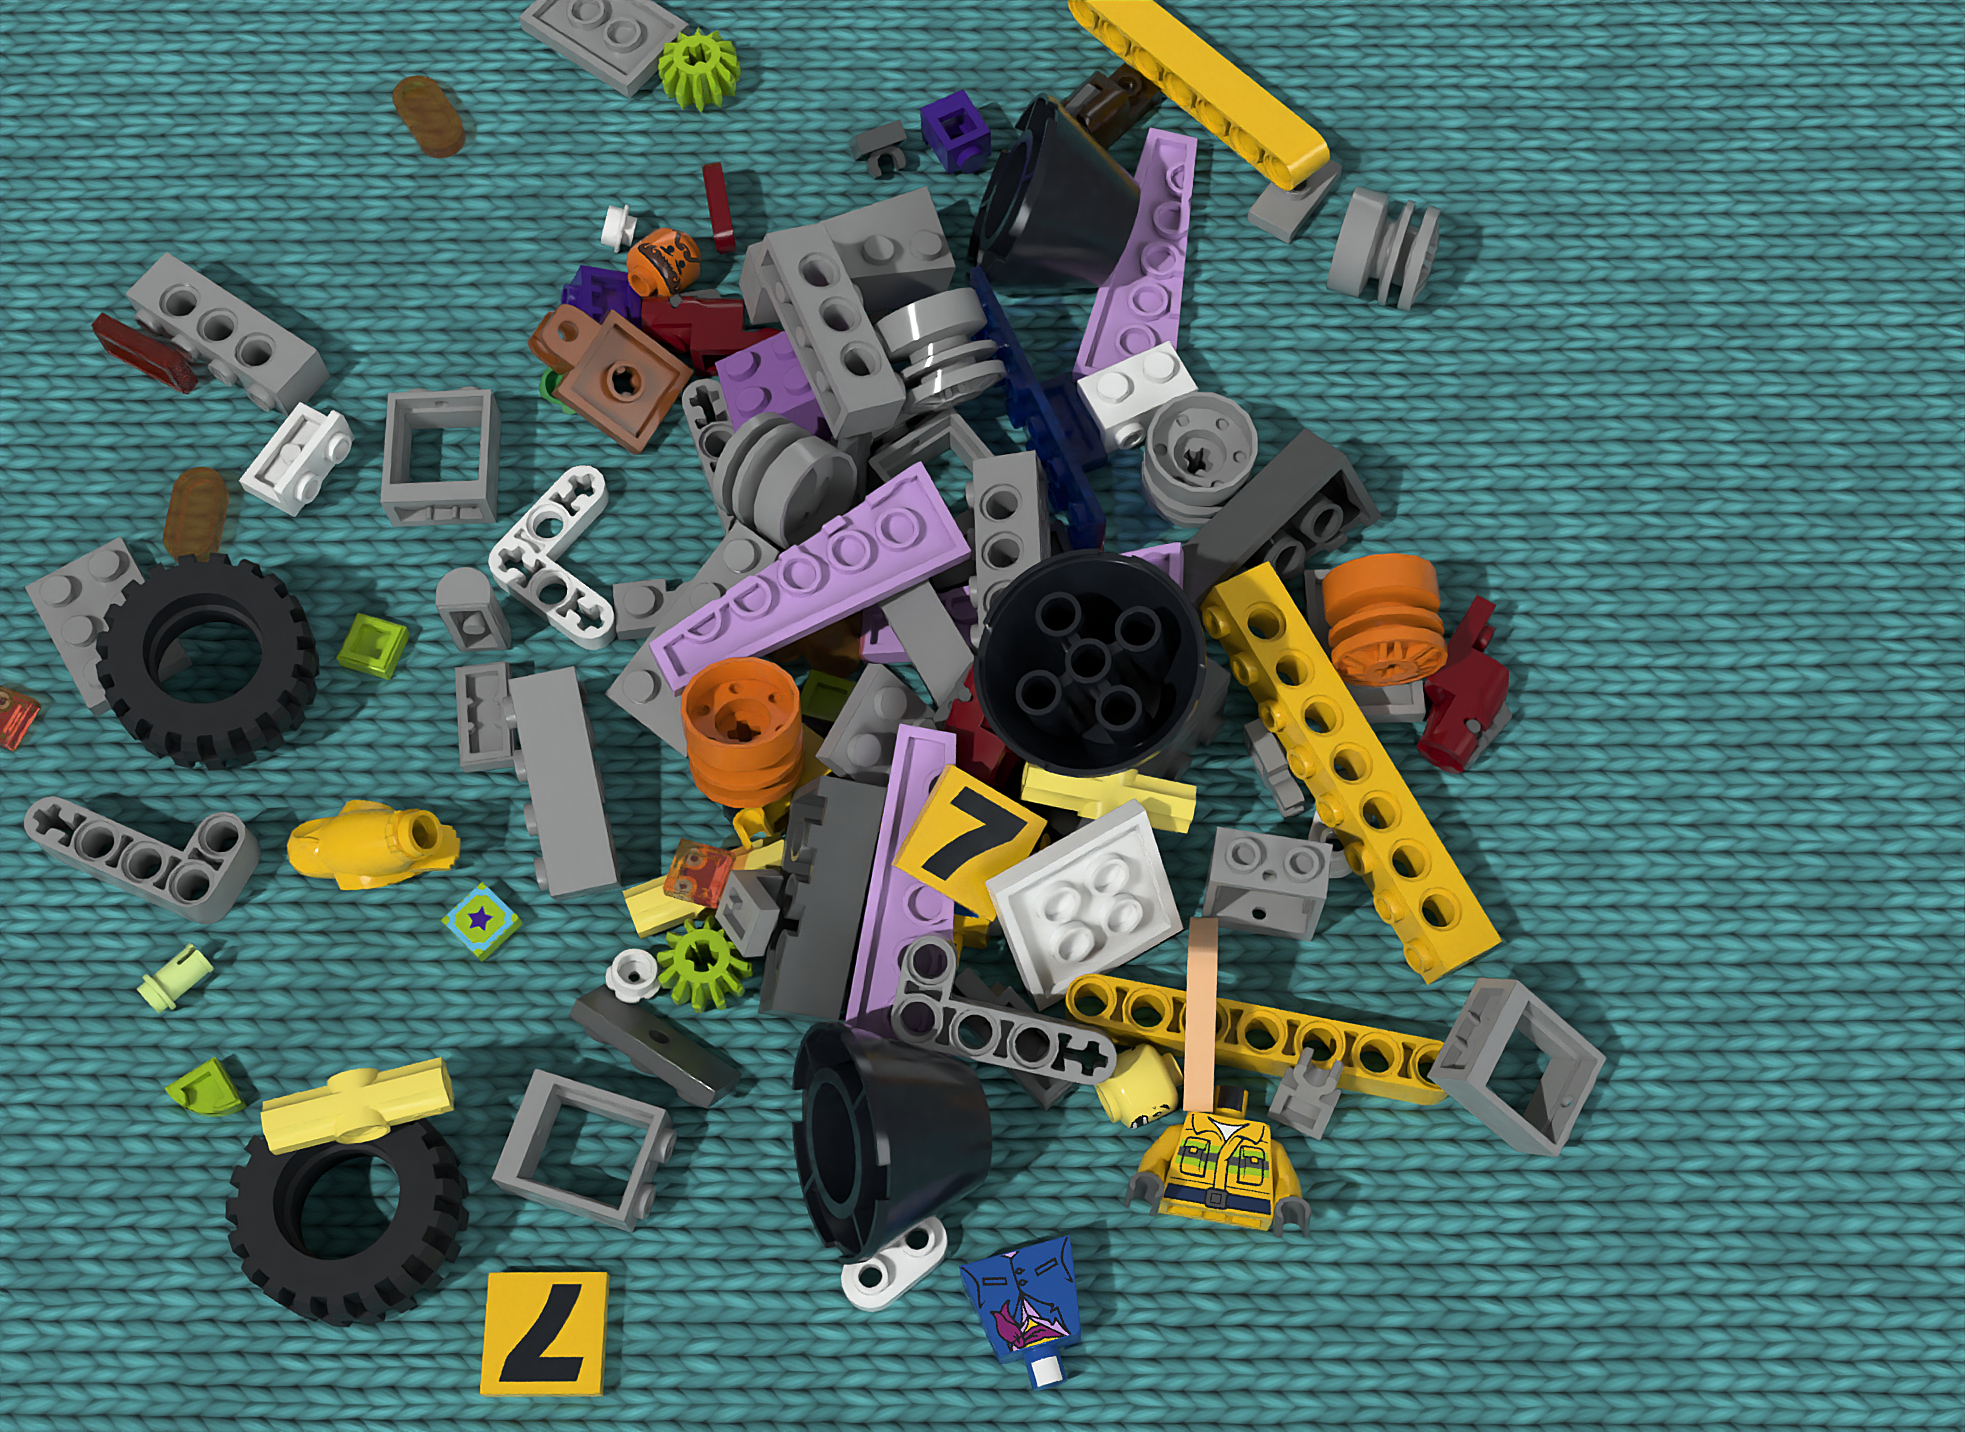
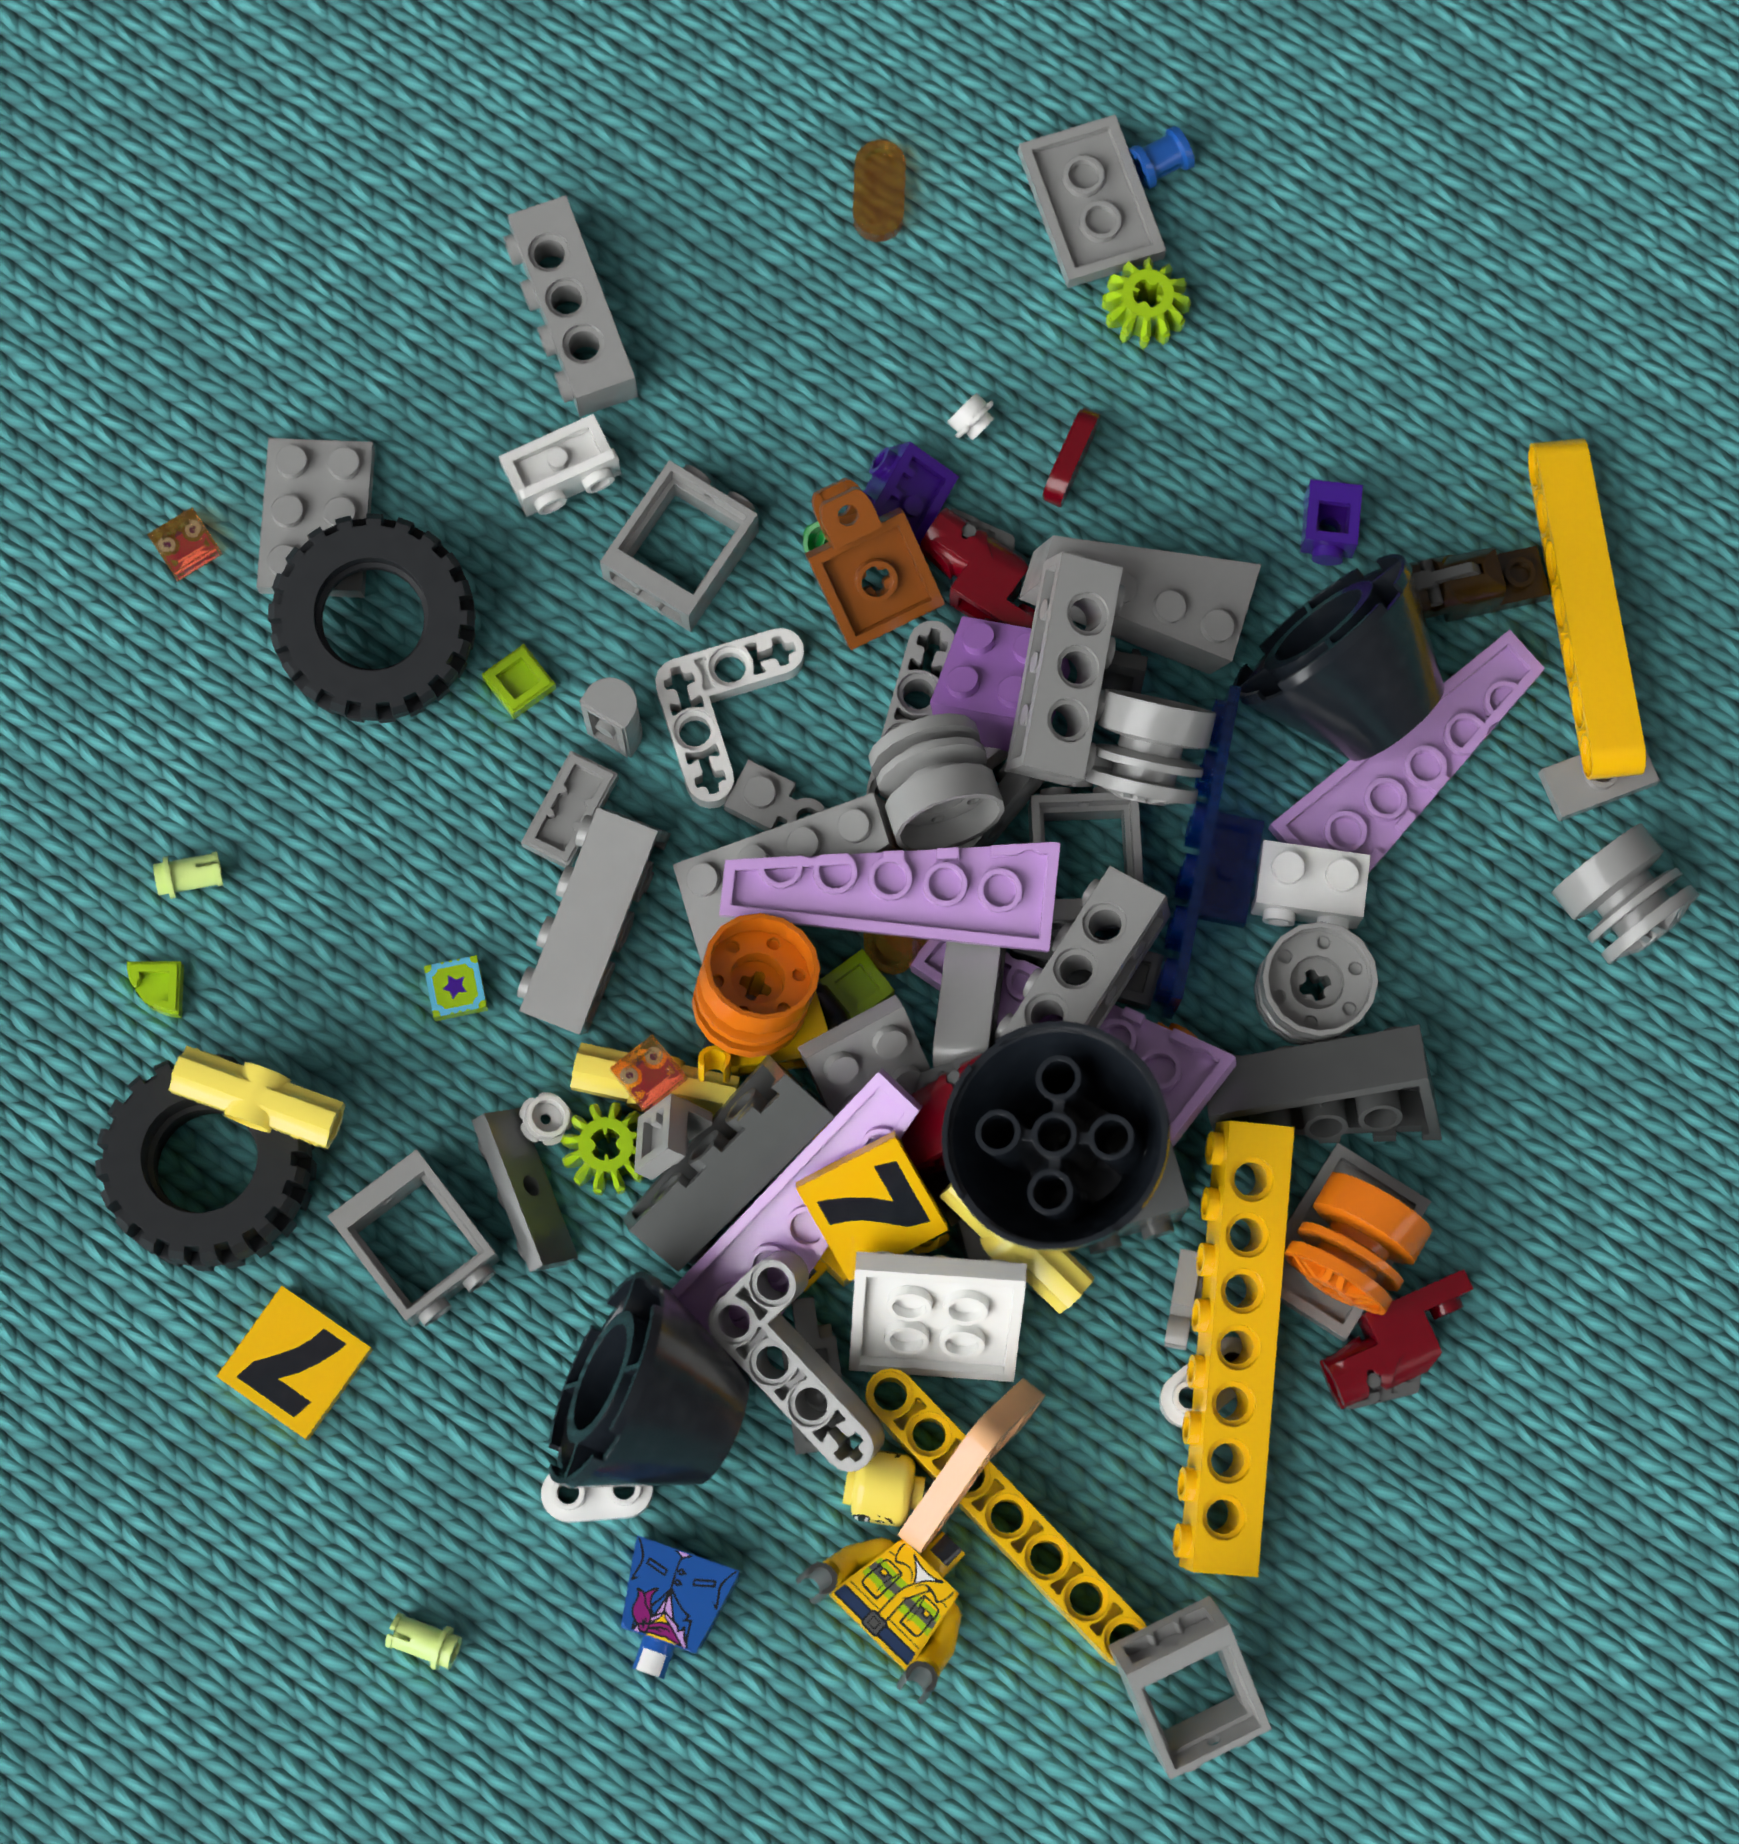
camera: 30 degrees right, 10 degrees up
light grey beam [24,796,261,925] -> none
clear red tile [91,312,199,394] -> none
clear orange tile [163,467,229,564] -> none
yellow animal [286,800,461,890] -> none
orange head [626,227,701,297] -> none
dark grey tile [848,120,907,179] -> none
light grey window [1201,826,1333,942] -> none
light grey plate [1267,1047,1343,1141] -> none

